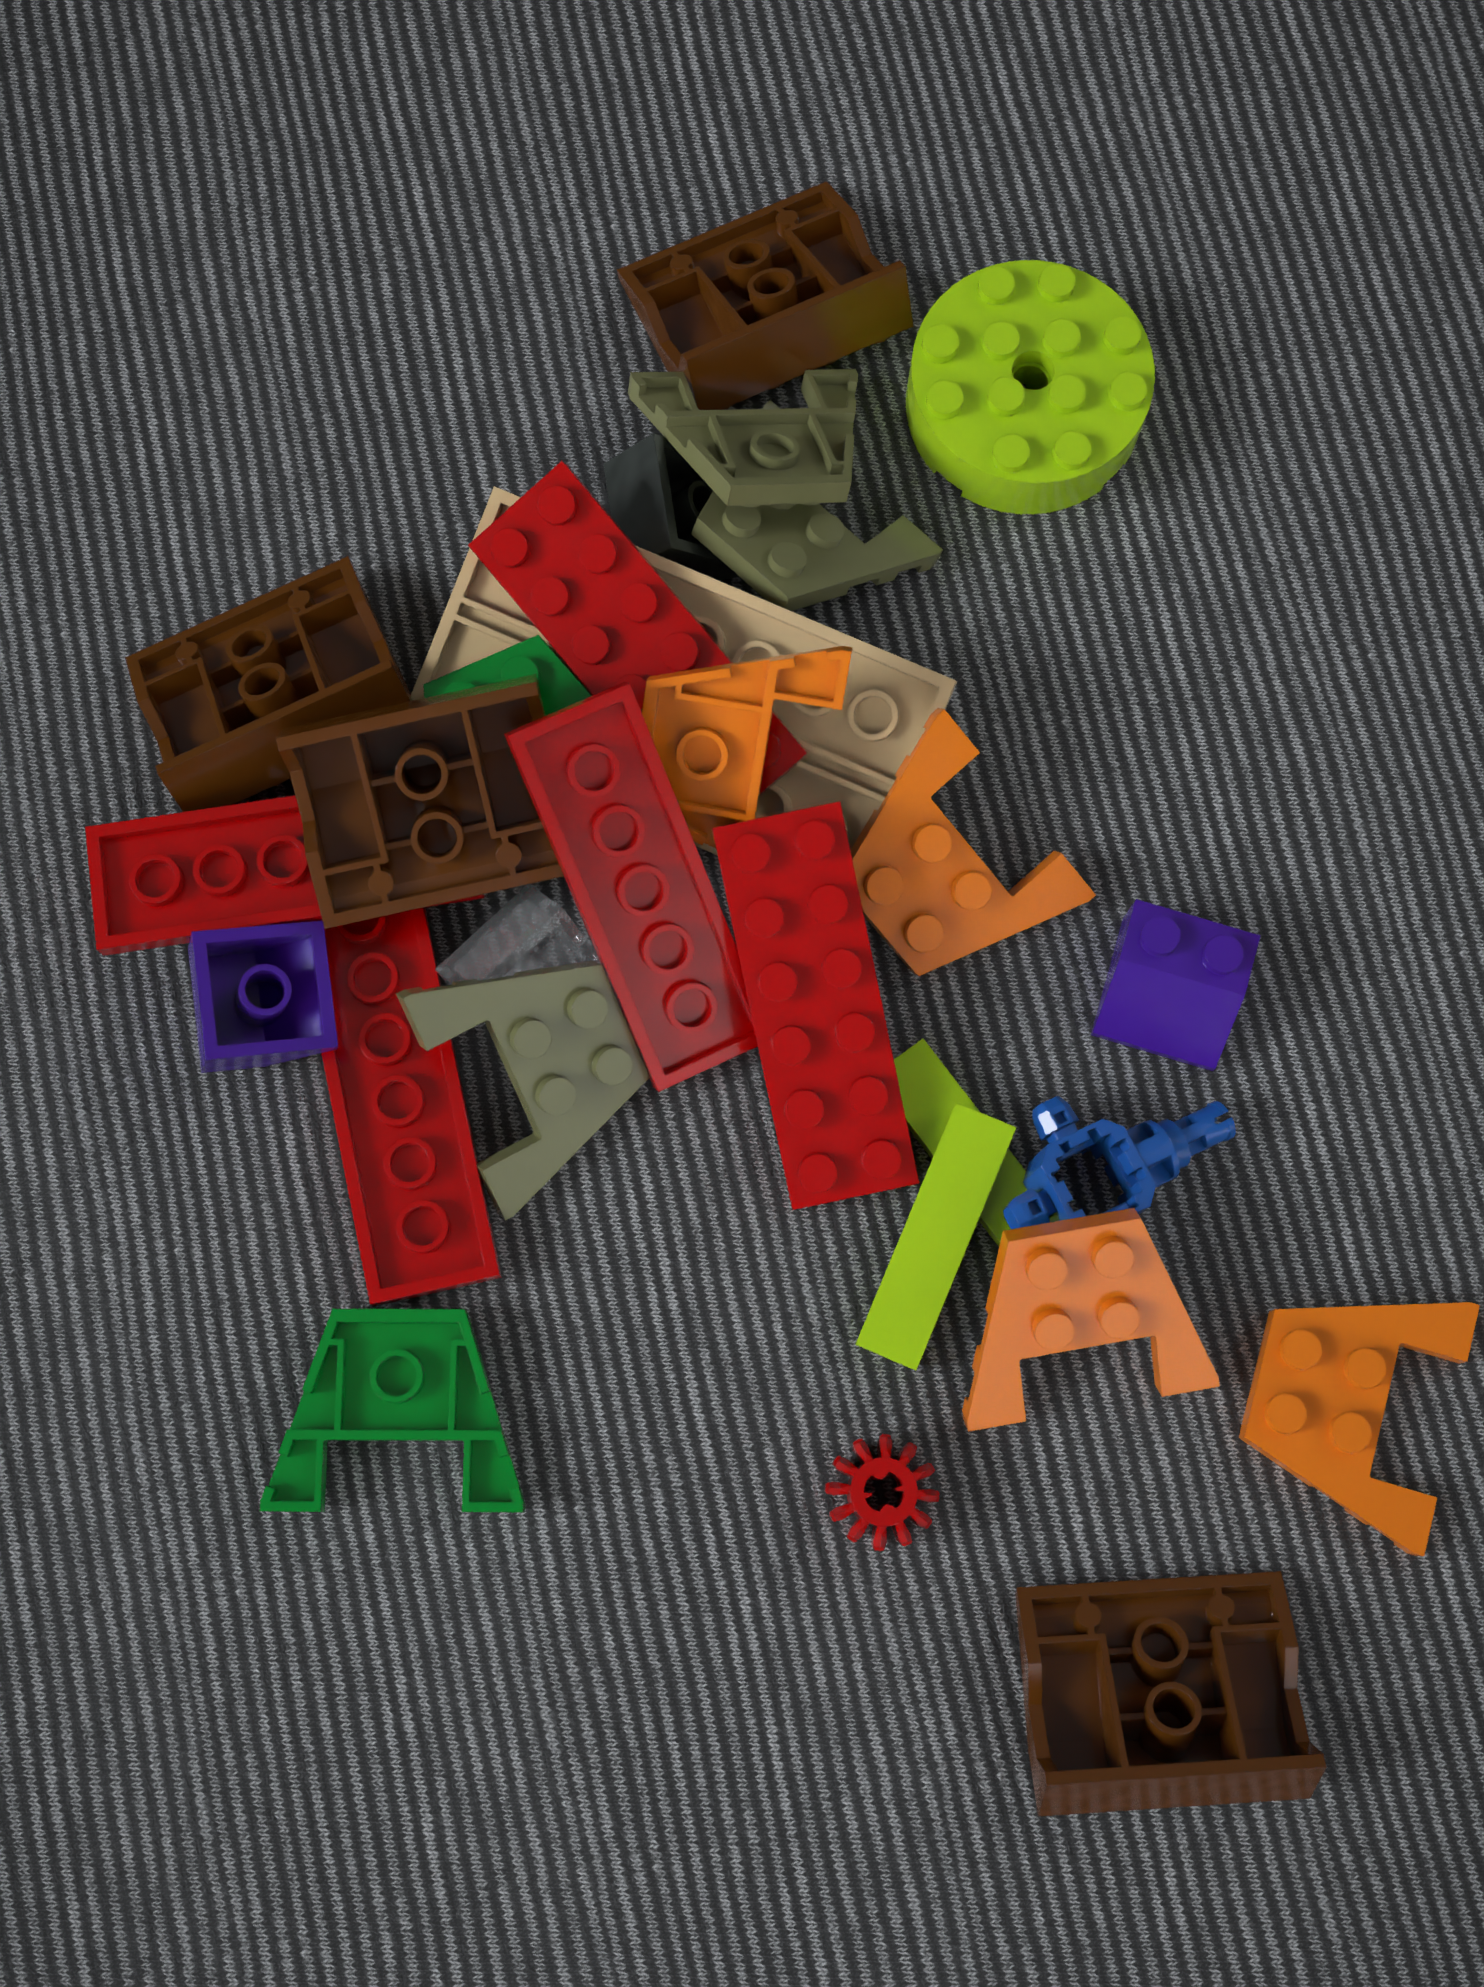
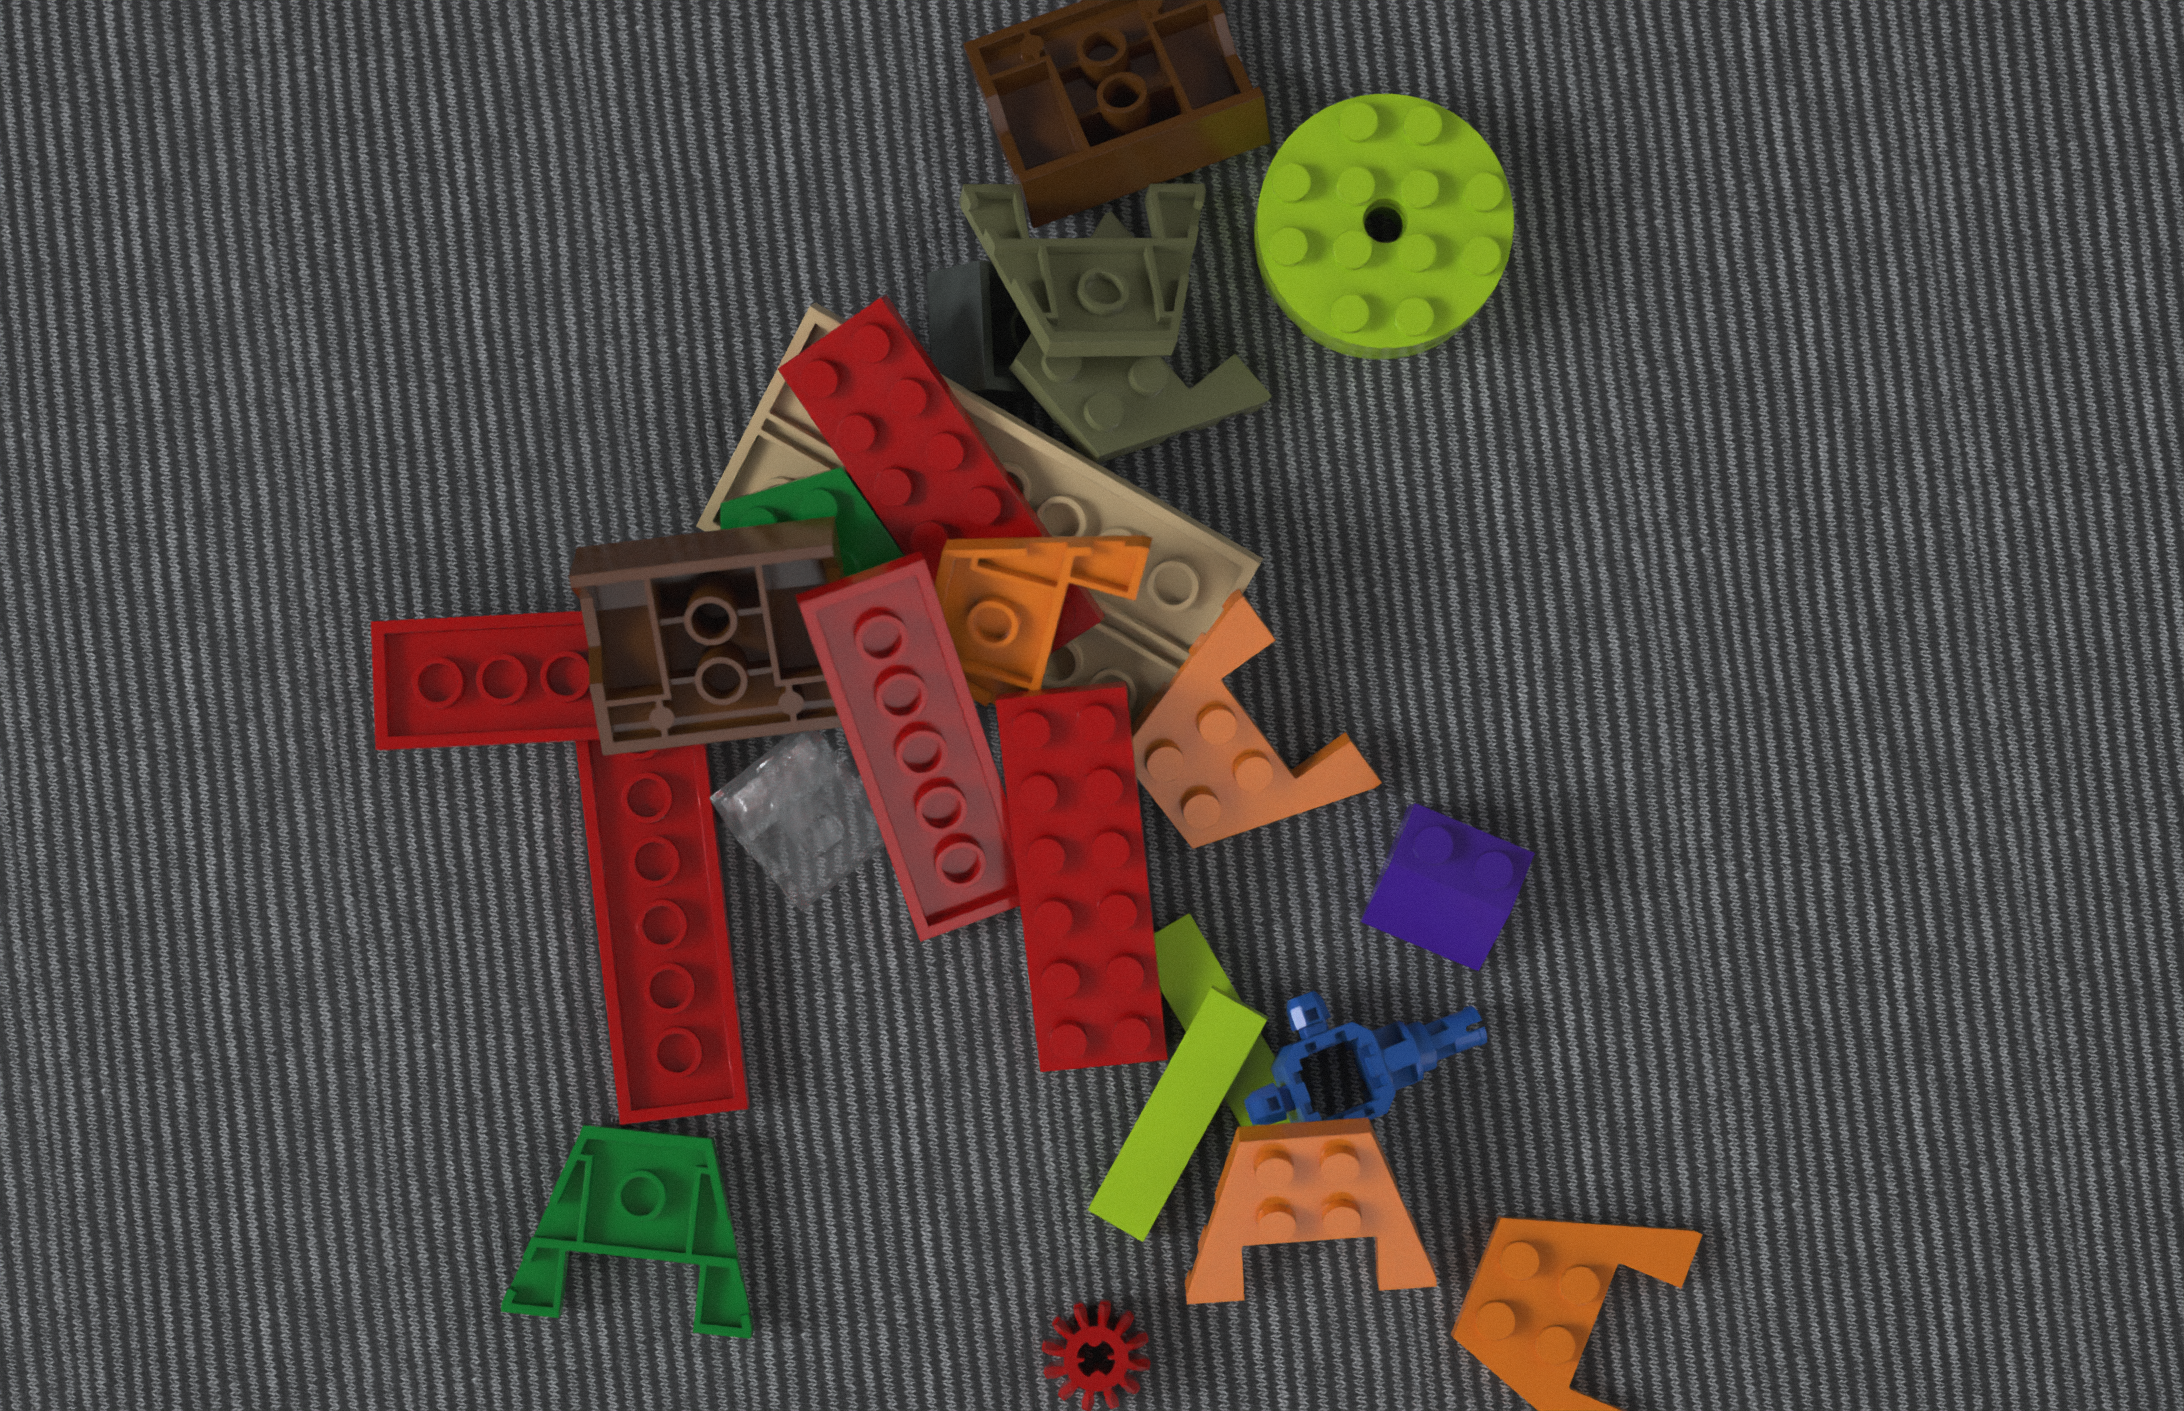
camera: 10 degrees right, 10 degrees up
reddish brown piece [125,556,413,812] -> none
dark purple slope [188,921,338,1073] -> none
olive wing [396,961,650,1221] -> none

